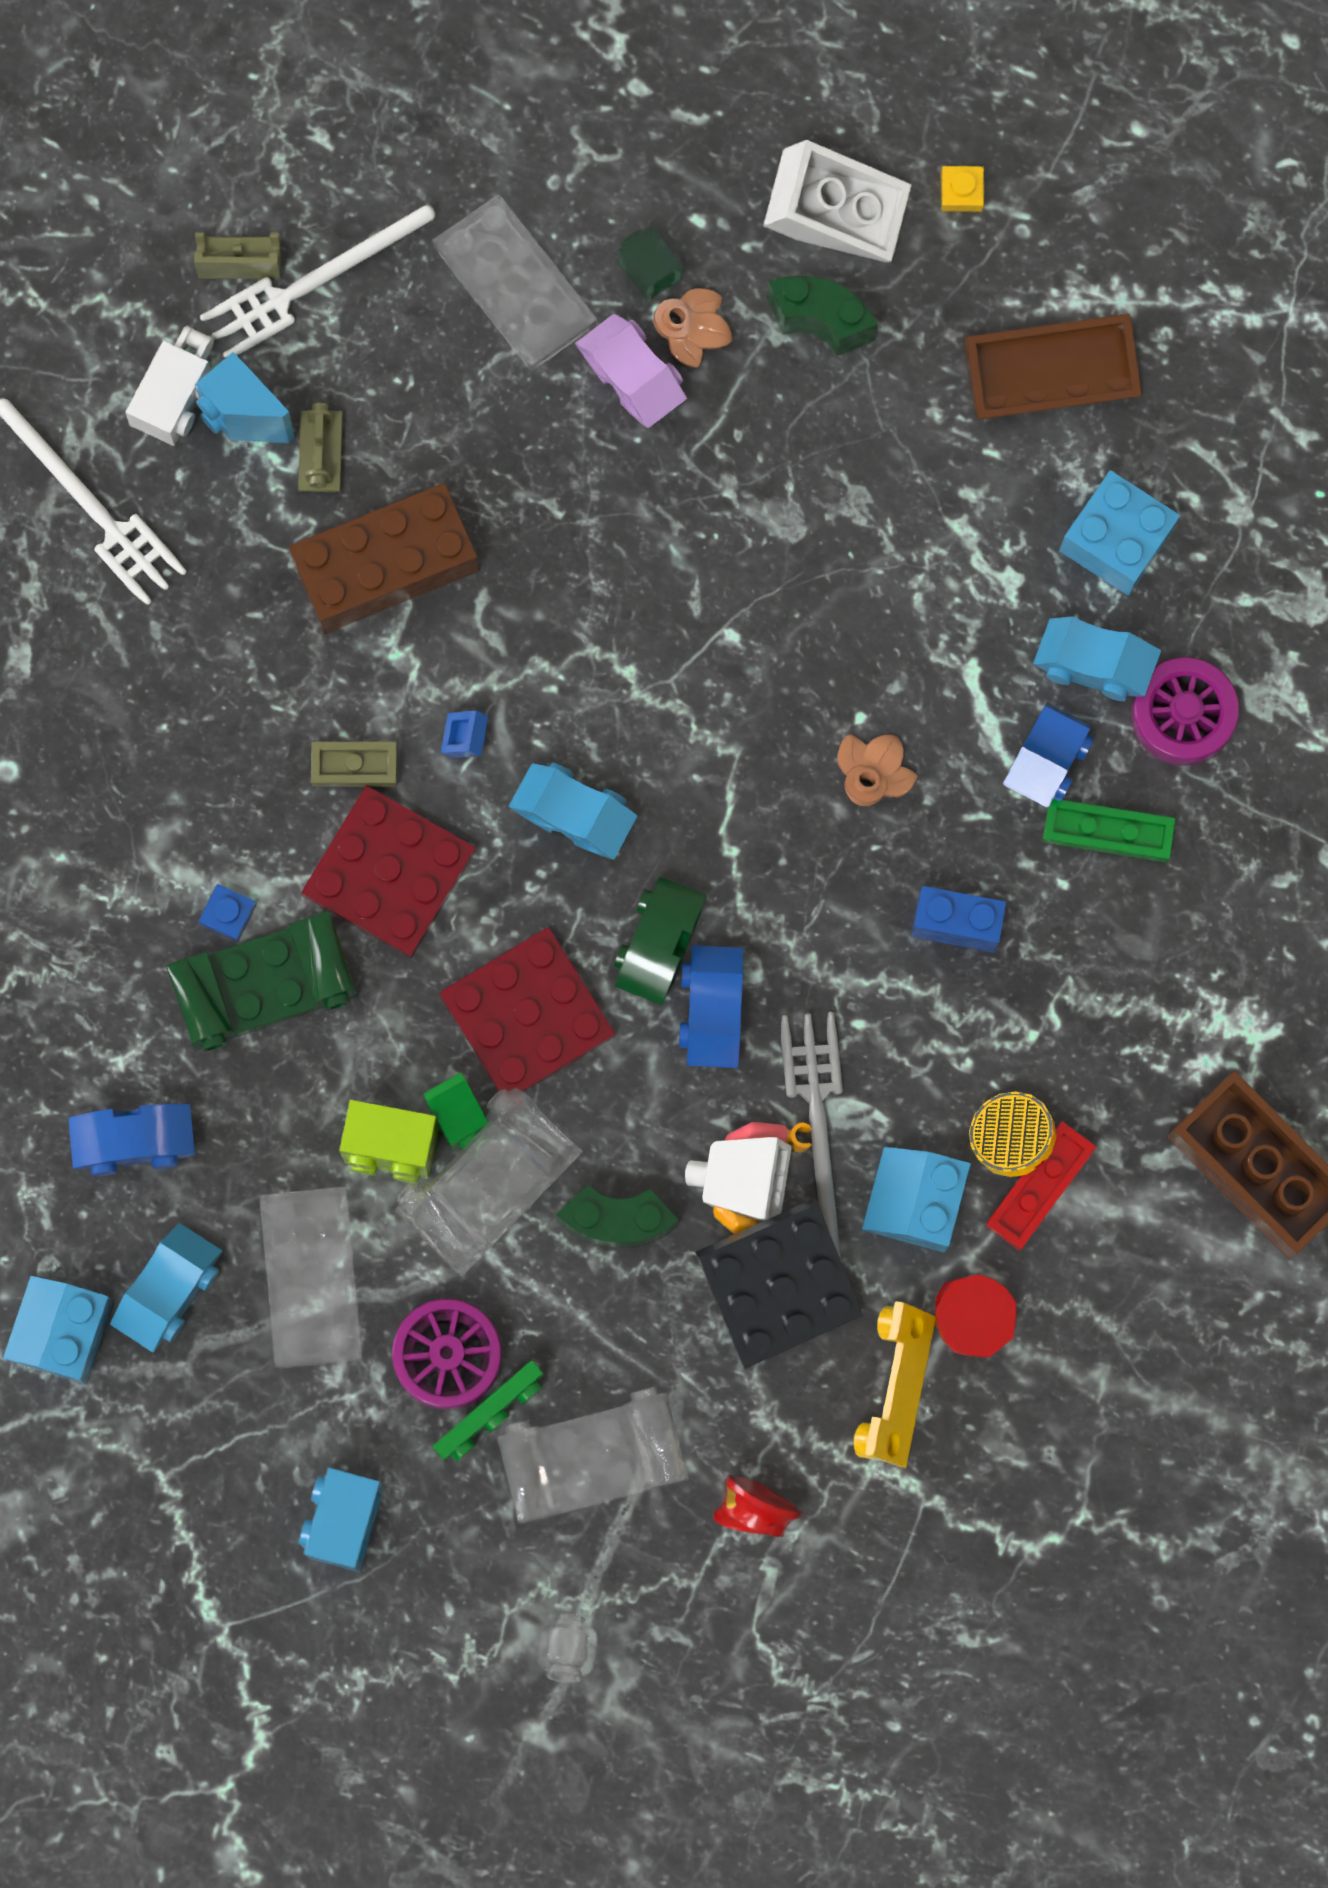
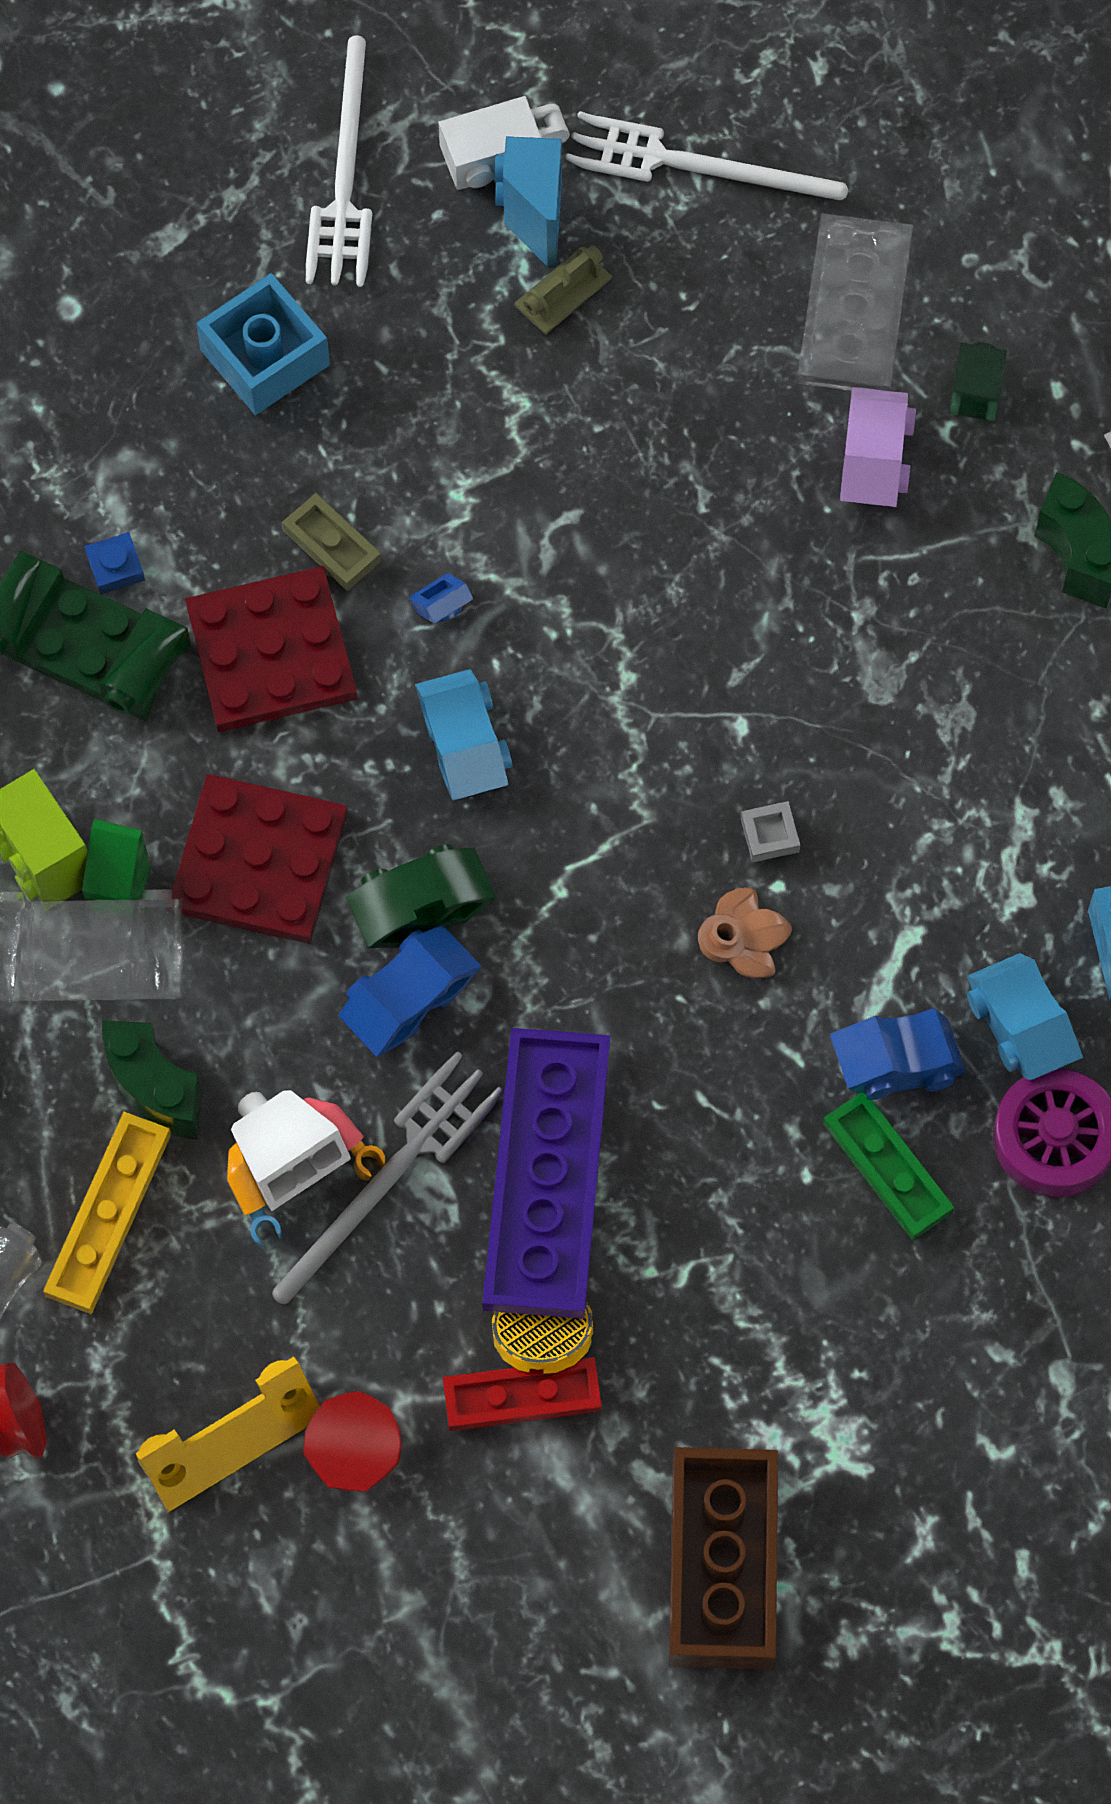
camera: 50 degrees right, 10 degrees down
olive hinge [194,232,282,279] -> none
reddish brown brick [289,483,479,634] -> none
nougat plate [653,288,733,368] -> none
black plate [695,1199,863,1369] -> none
dark azure slope [862,1147,971,1253] -> none
blue brick [911,886,1006,953] -> none
none -> yellow plate [43,1112,171,1315]
none -> dark azure brick [196,273,330,416]
none -> dark purple plate [482,1028,610,1319]
none -> light grey plate [741,801,800,863]

